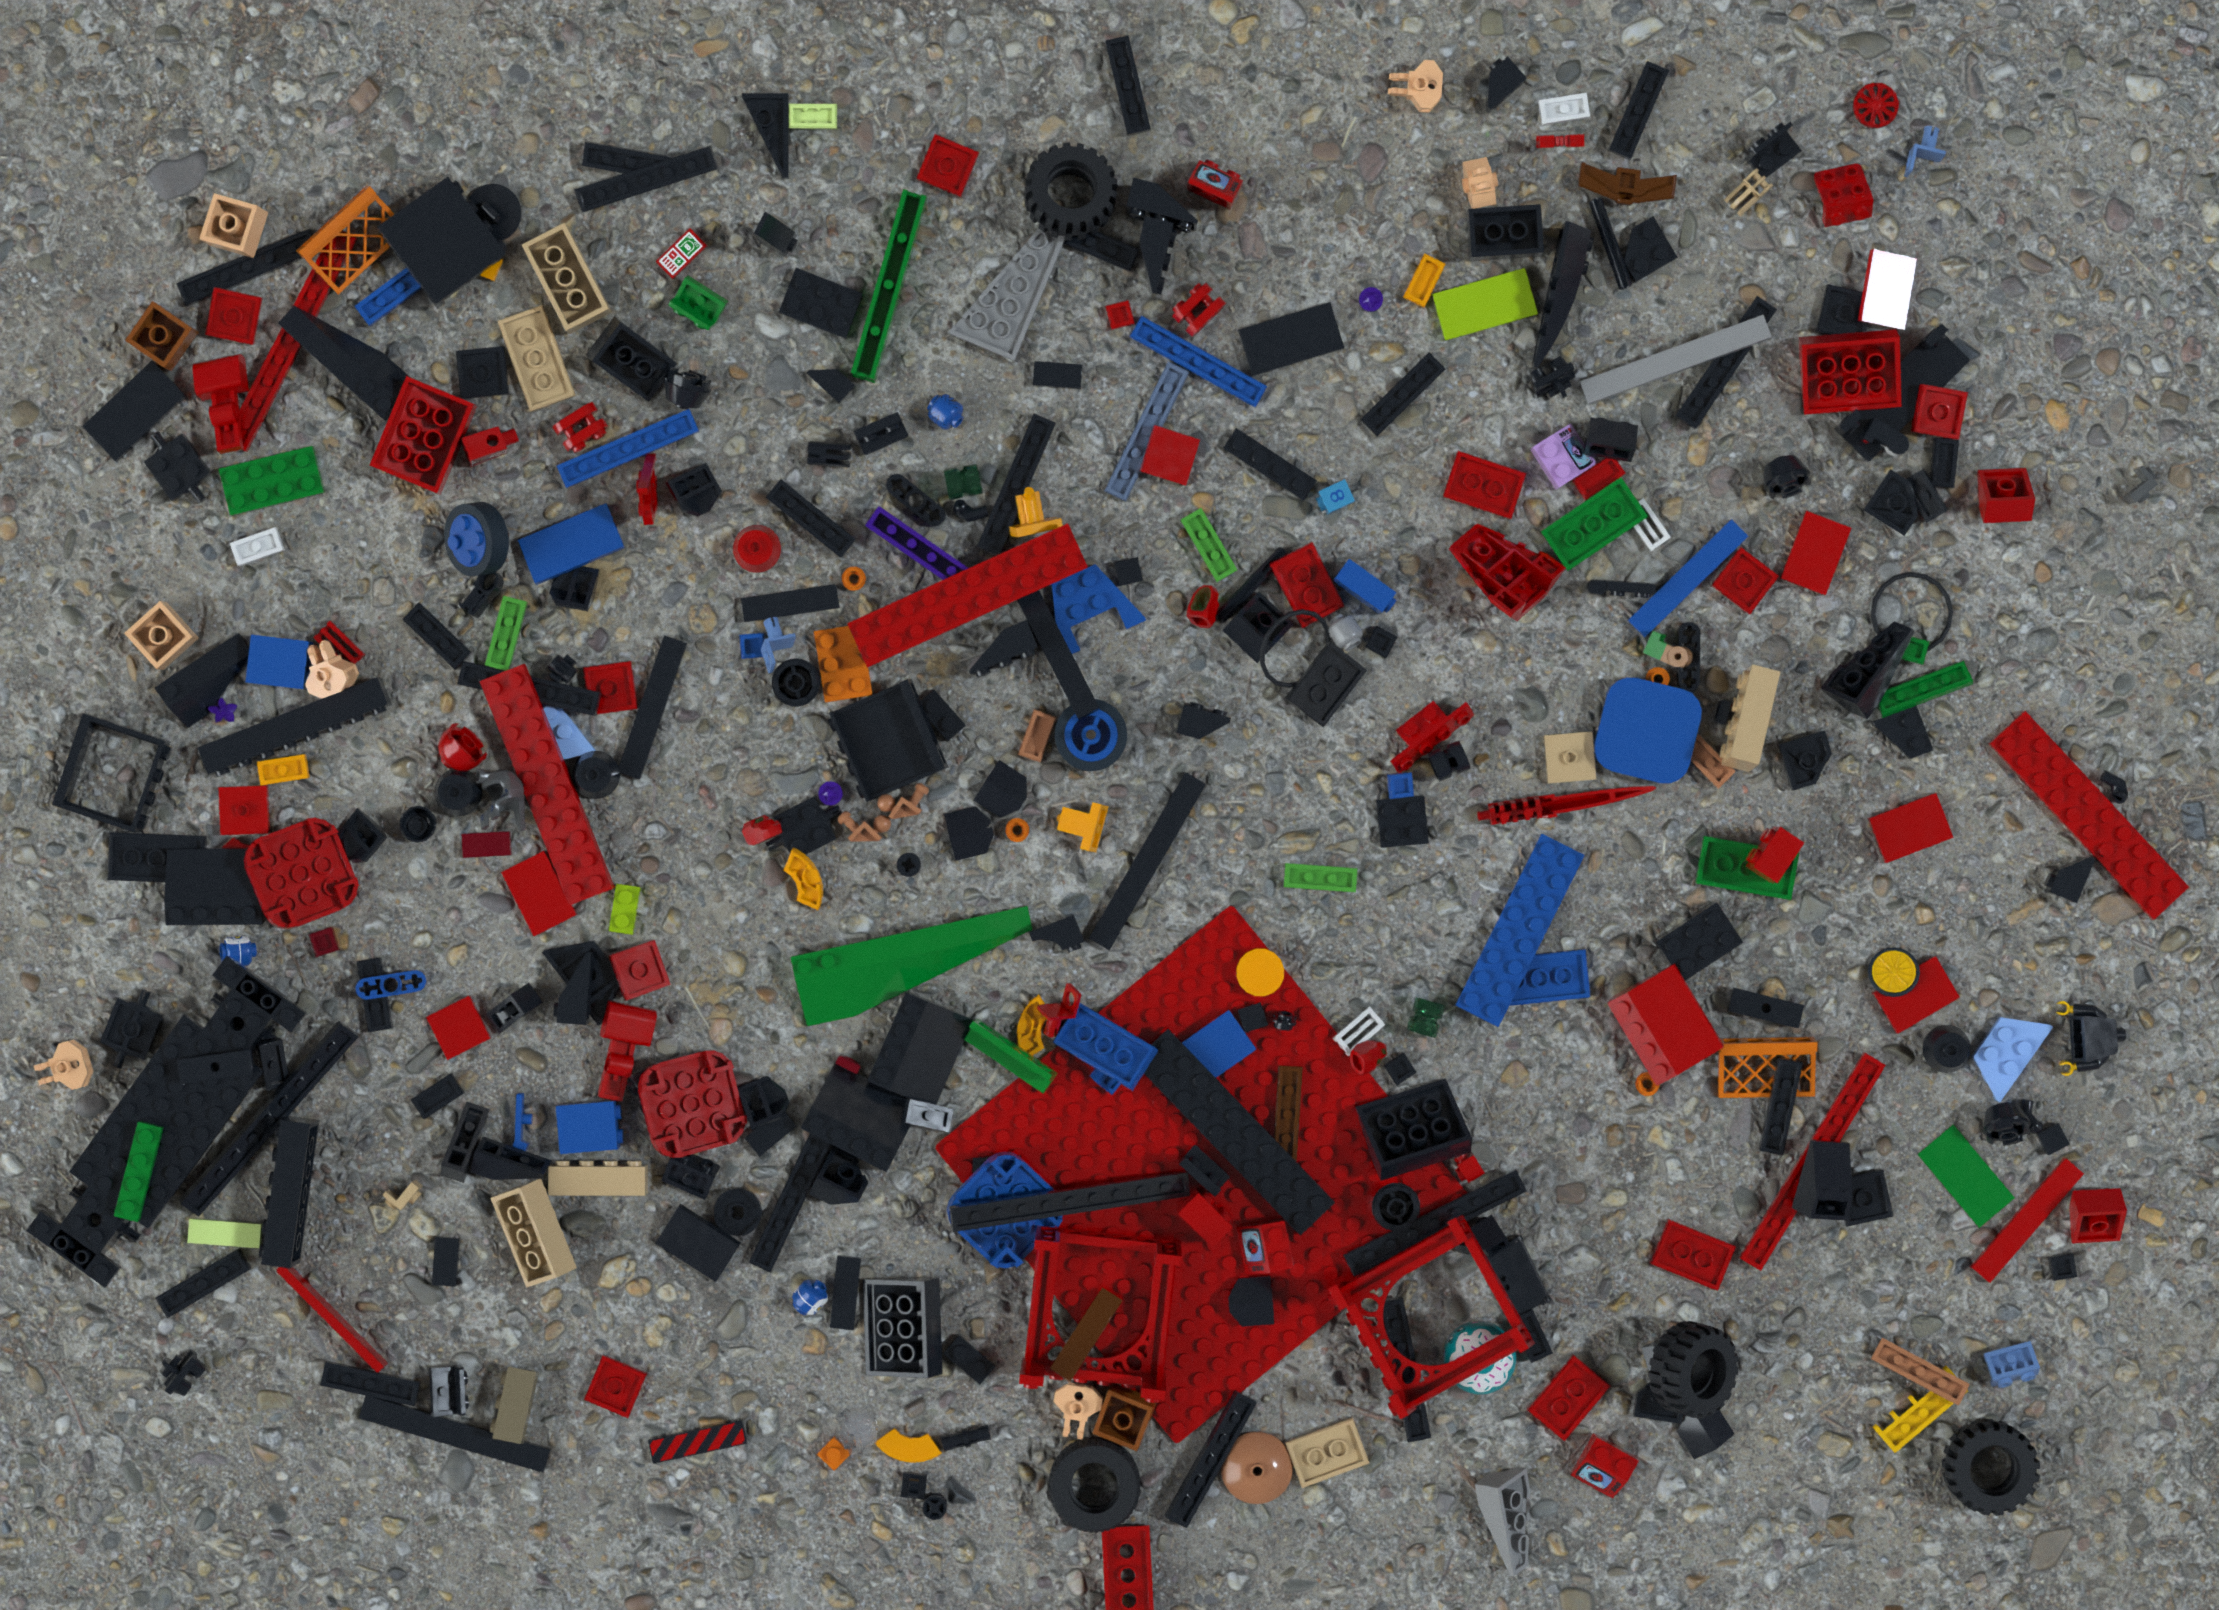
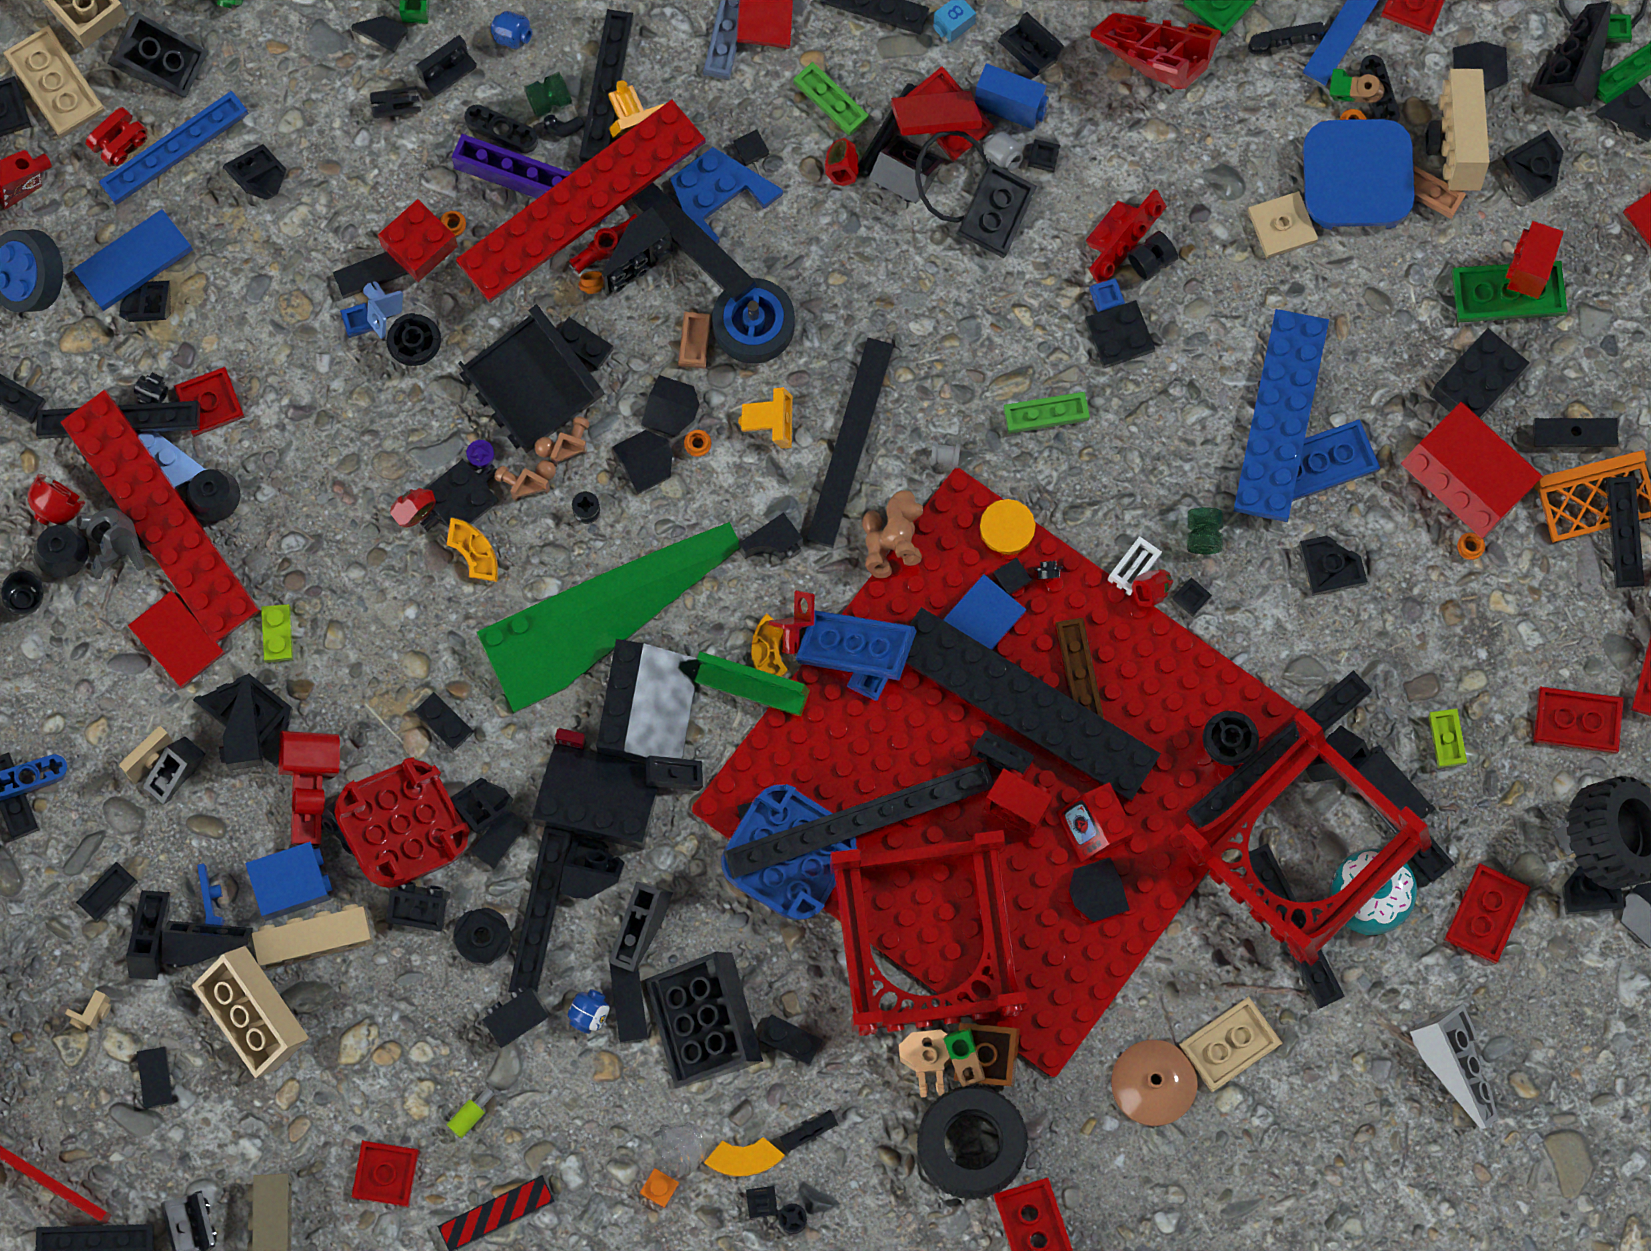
camera: 10 degrees left, 15 degrees down
red tile [426,995,491,1060] -> none
black piece [459,572,504,618] -> none
dark red tile [461,831,512,858] -> none
bright green plate [485,595,528,671] -> none
red plate [609,940,671,1001] -> none
black tile [619,635,688,780] -> none
red wing [636,453,658,525] -> none
black tile [655,1204,741,1282] -> none
black cone [664,367,711,409] -> none
red cone [733,525,781,573] -> none
black plate [766,479,856,558] -> none
orange plate [814,626,873,703] -> none
reddish brown tile [1050,1287,1123,1382] -> none
black plate [1164,1390,1257,1528] -> none
black slope [1176,702,1231,739] -> none
black slope [1355,1078,1472,1181] -> none
red plate [1454,1151,1485,1183] -> none
red piece [1477,786,1656,825] -> none
red slope [1570,1433,1639,1499] -> none
none -> tan plate [119,726,173,785]
none -> red brick [378,199,458,282]
none -> black plate [414,692,474,752]
none -> lime piece [446,1088,494,1139]
none -> black brick [482,986,552,1048]
none -> red pin [569,214,638,274]
none -> orange plate [579,271,604,294]
none -> black slope [609,881,673,972]
none -> nougat animal [862,490,923,578]
none -> red tile [891,91,982,136]
none -> light grey bush [930,441,961,469]
none -> leg [943,1027,985,1087]
none -> black bracket [998,12,1064,77]
none -> black plate [1299,536,1368,596]
none -> lime plate [1428,709,1467,769]
none -> black slope [1452,41,1508,90]

